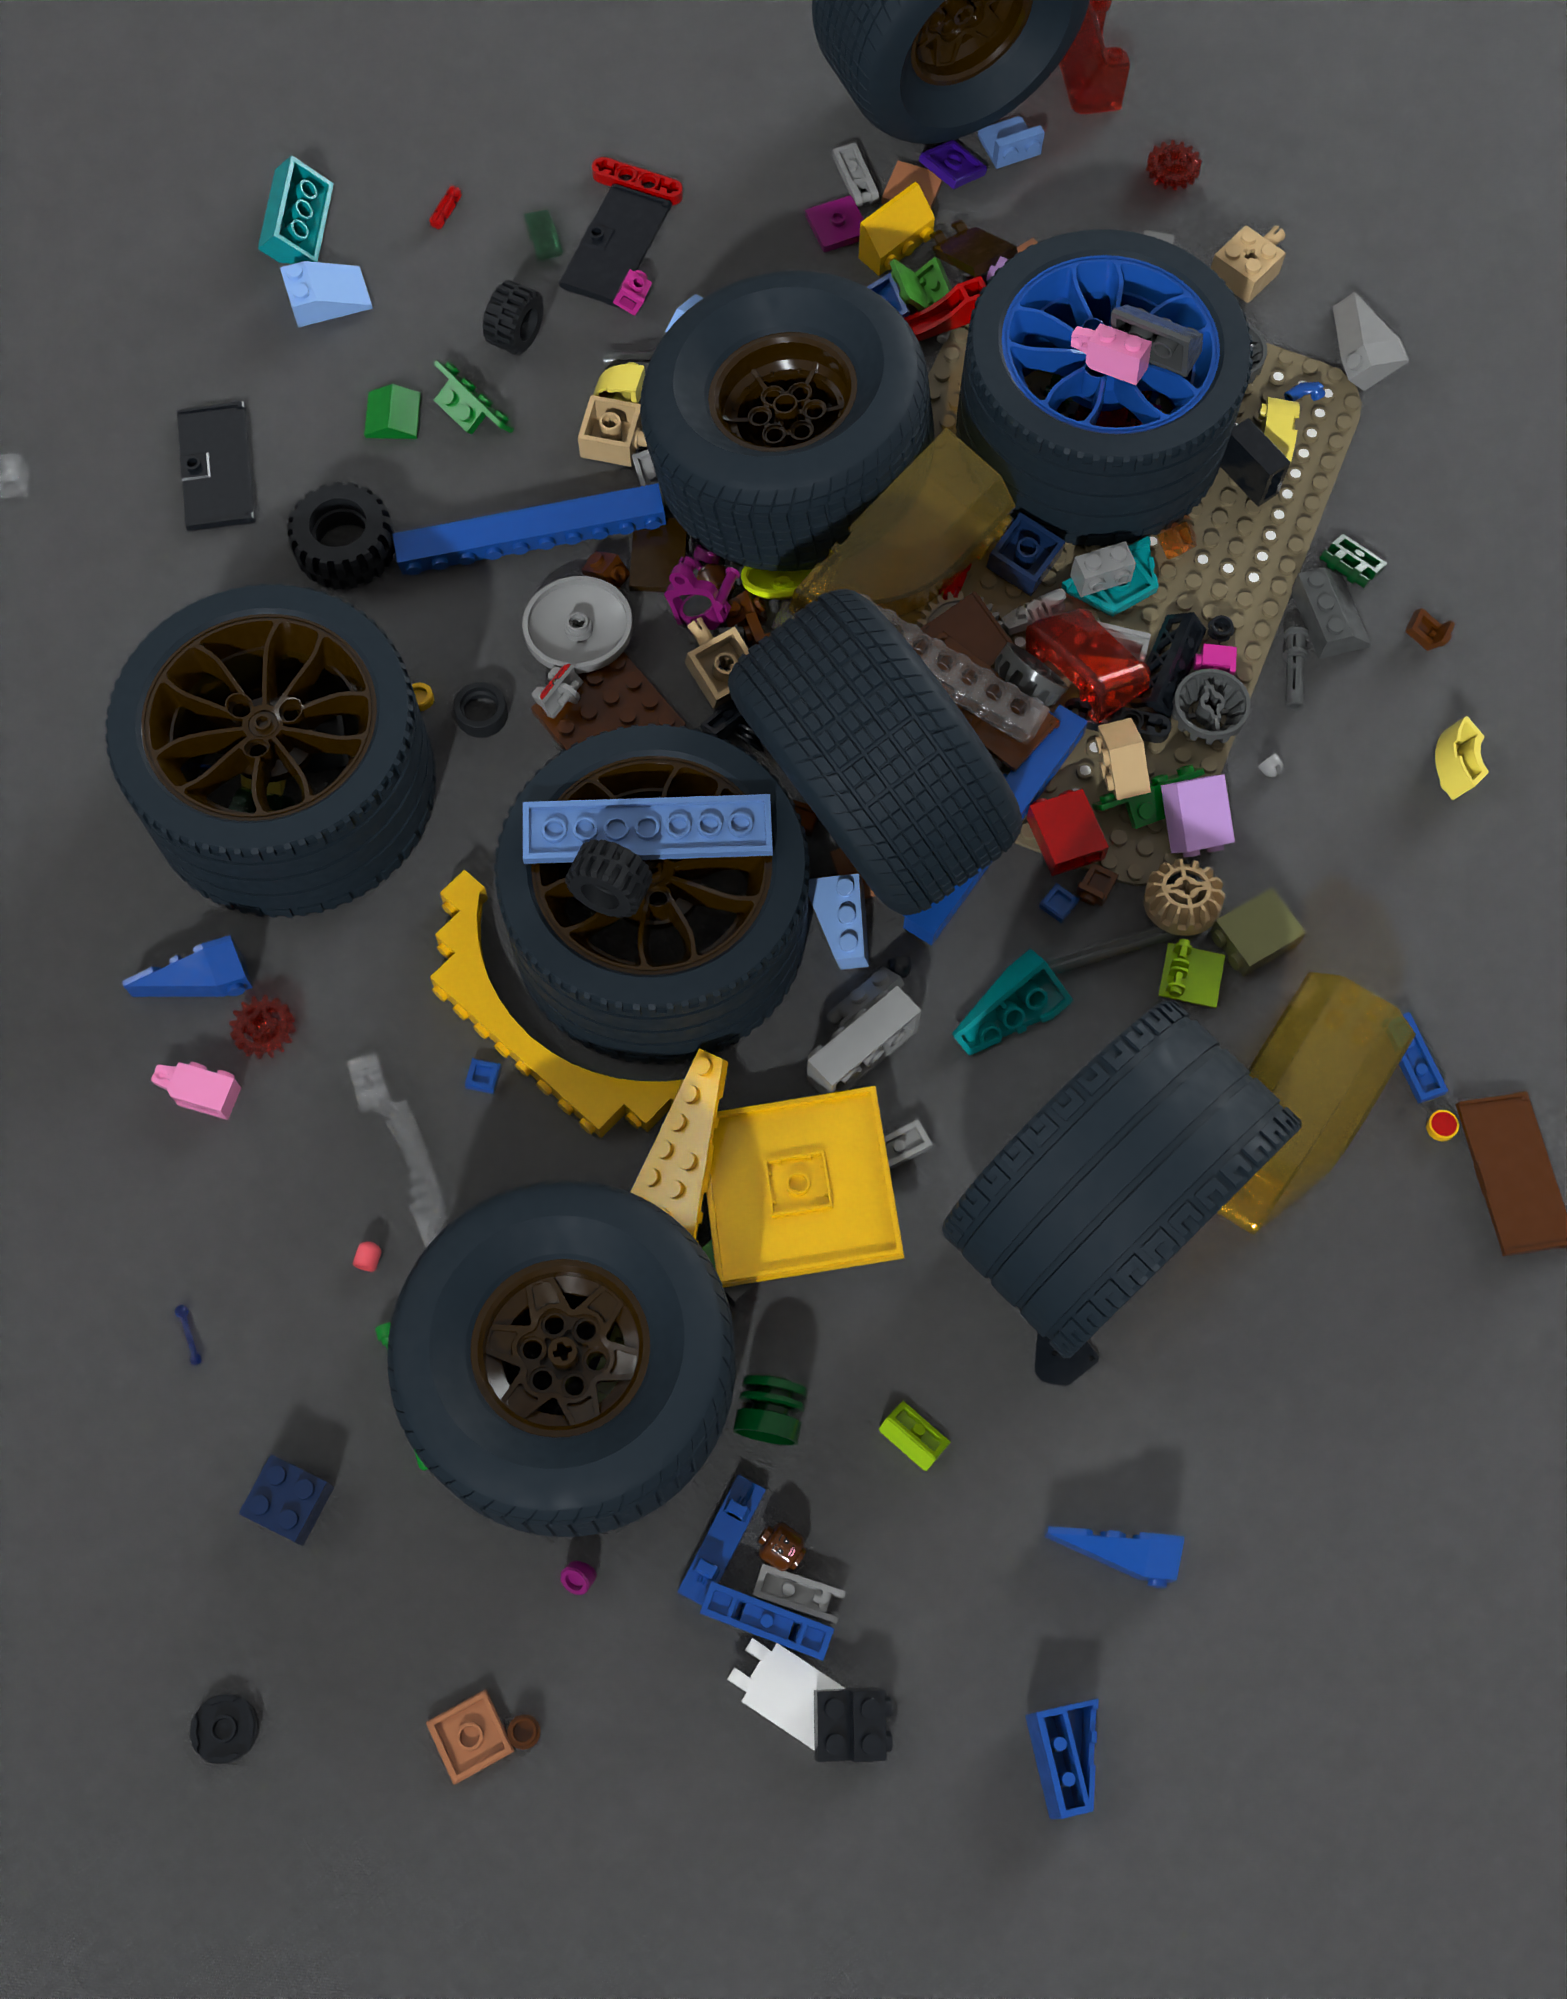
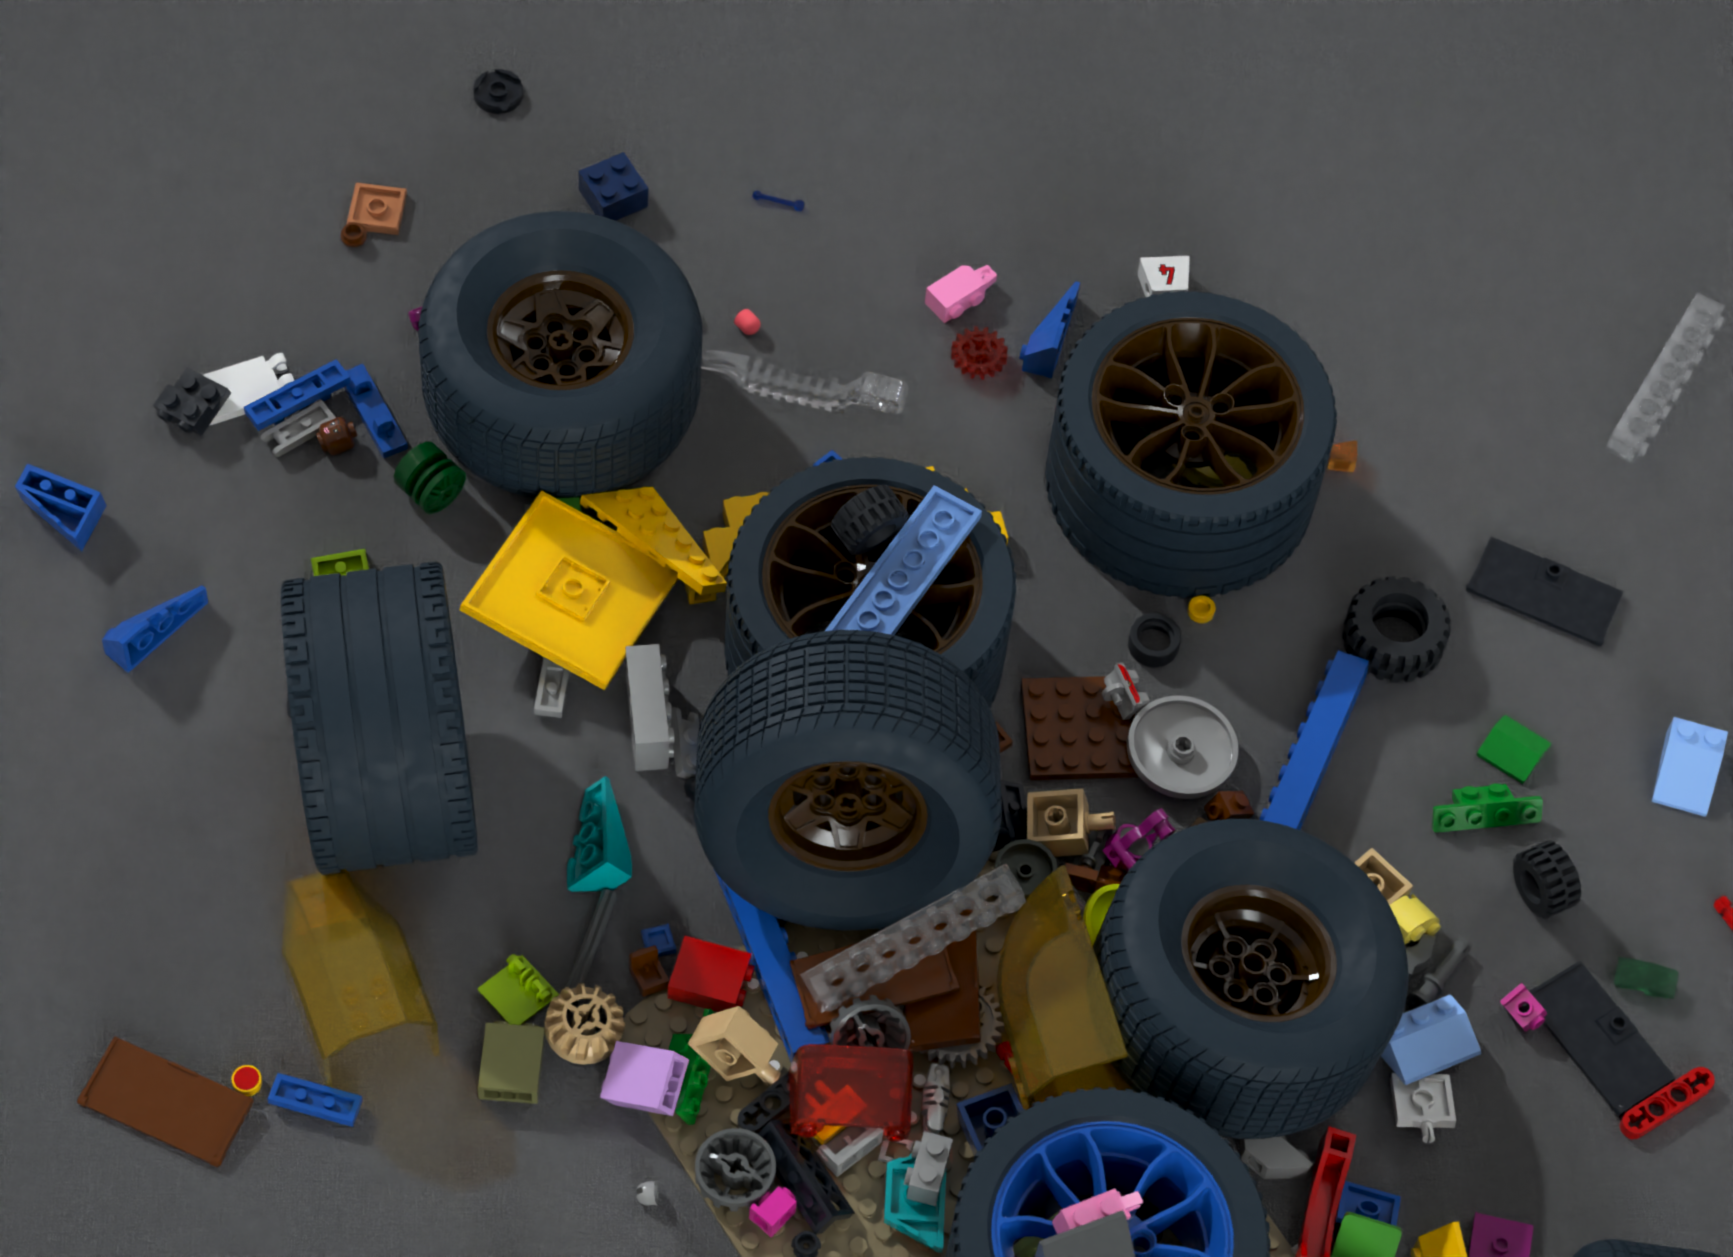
camera: 120 degrees right, 10 degrees down
none -> white torso [1138,256,1189,297]

